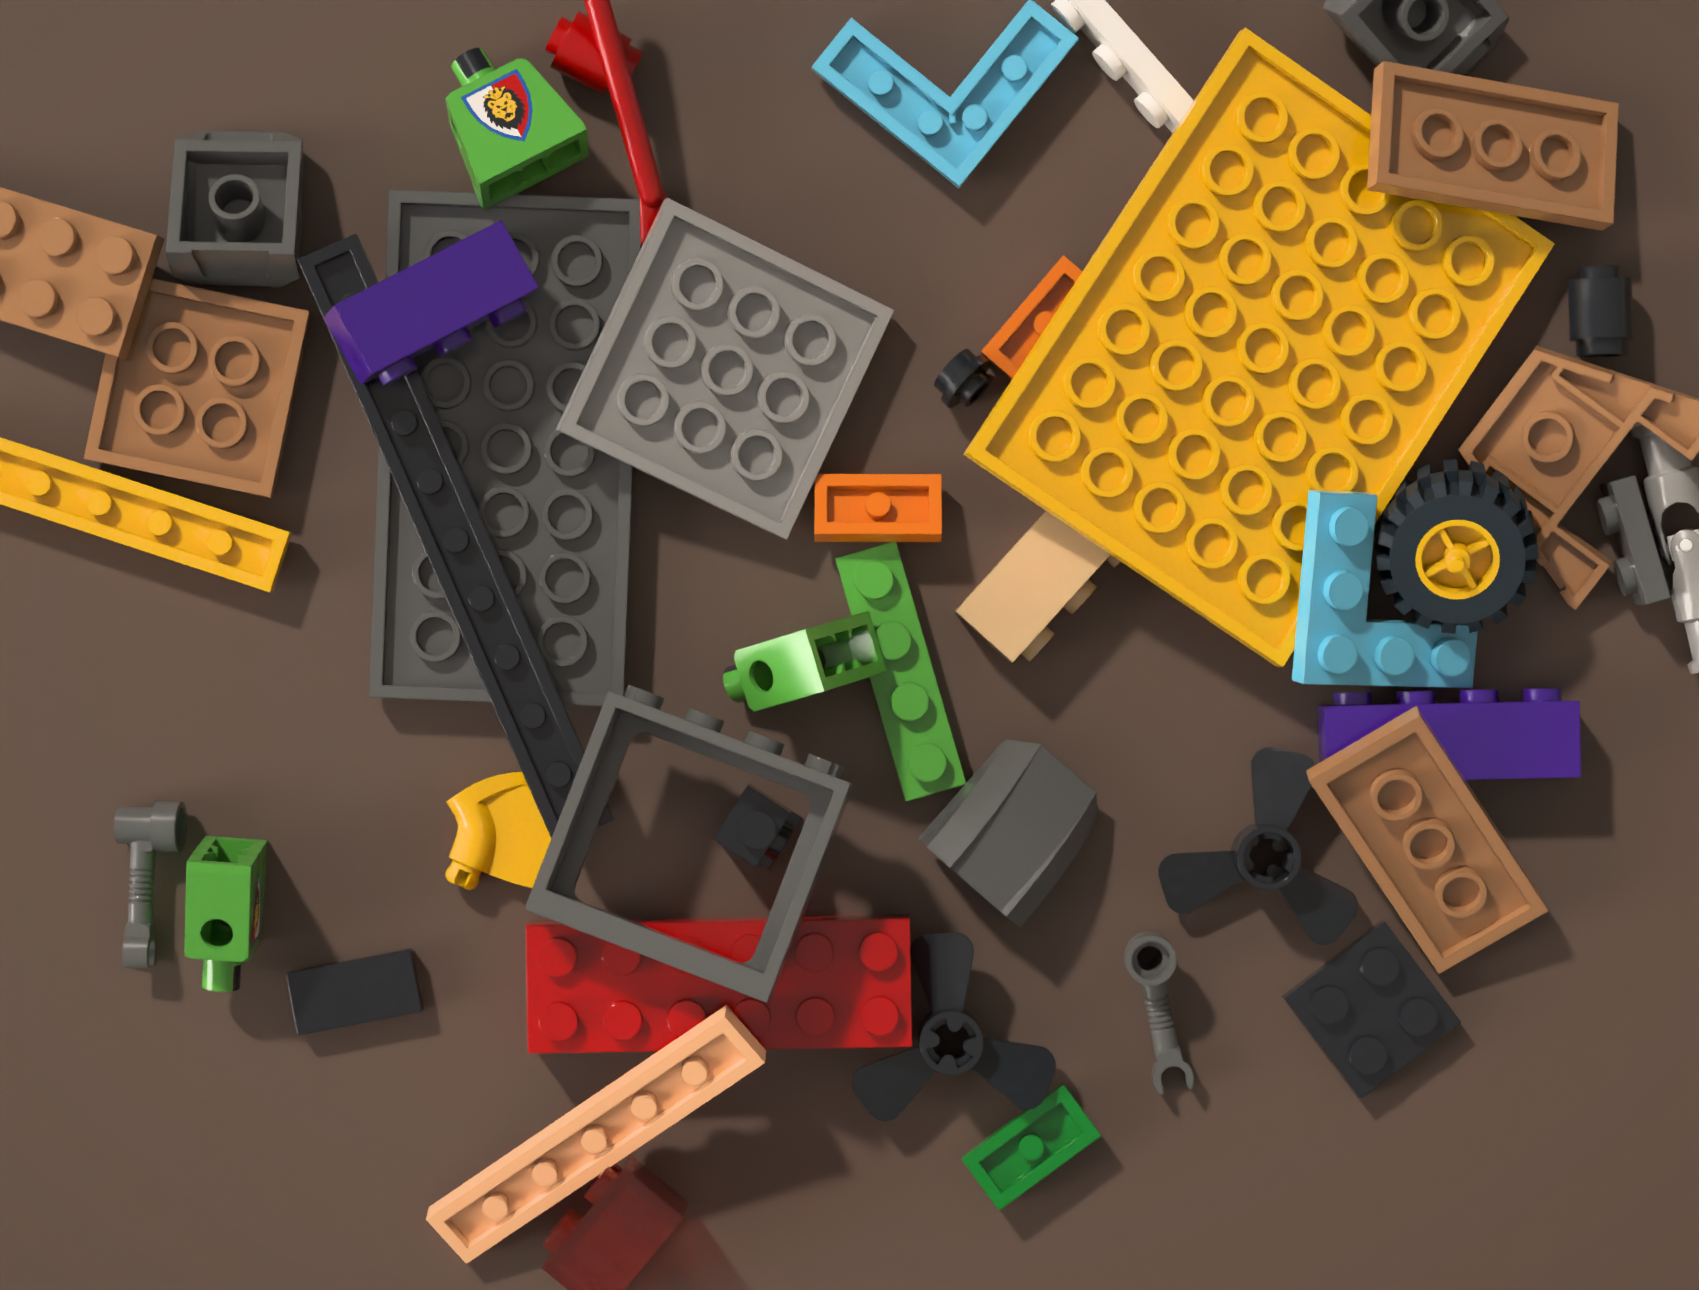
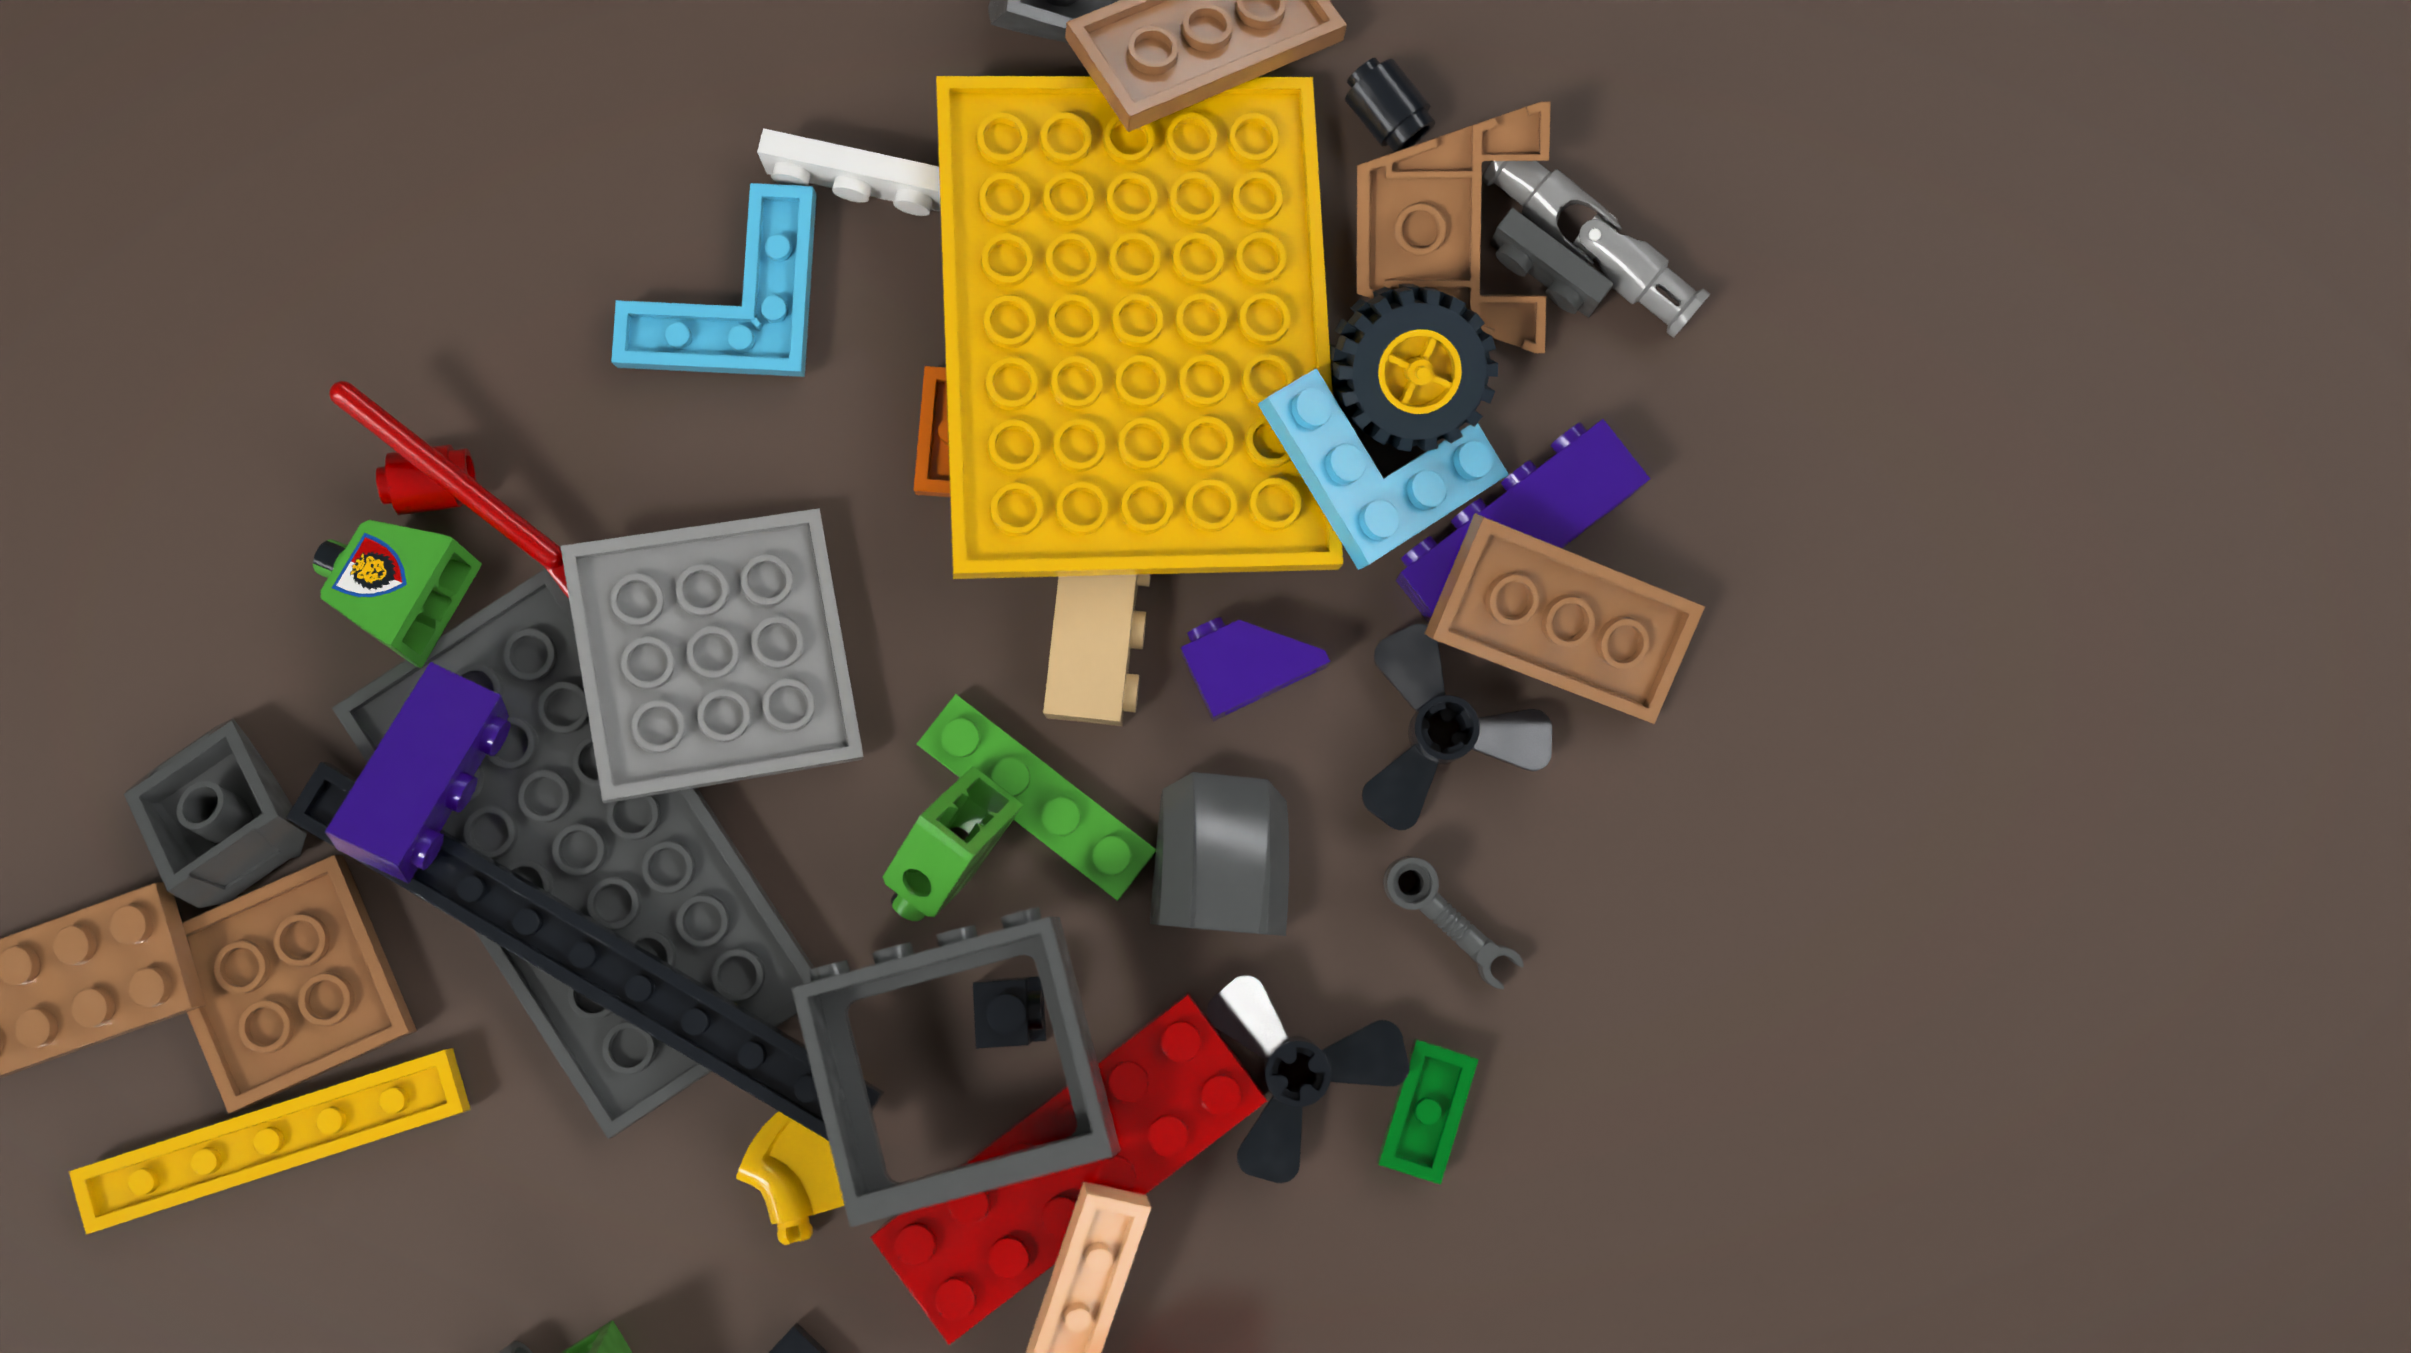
camera: 40 degrees left, 5 degrees down
orange plate [814,474,942,542] -> none
black plate [934,349,992,408] -> none
black plate [1282,920,1461,1099] -> none
none -> dark purple slope [1181,617,1330,722]

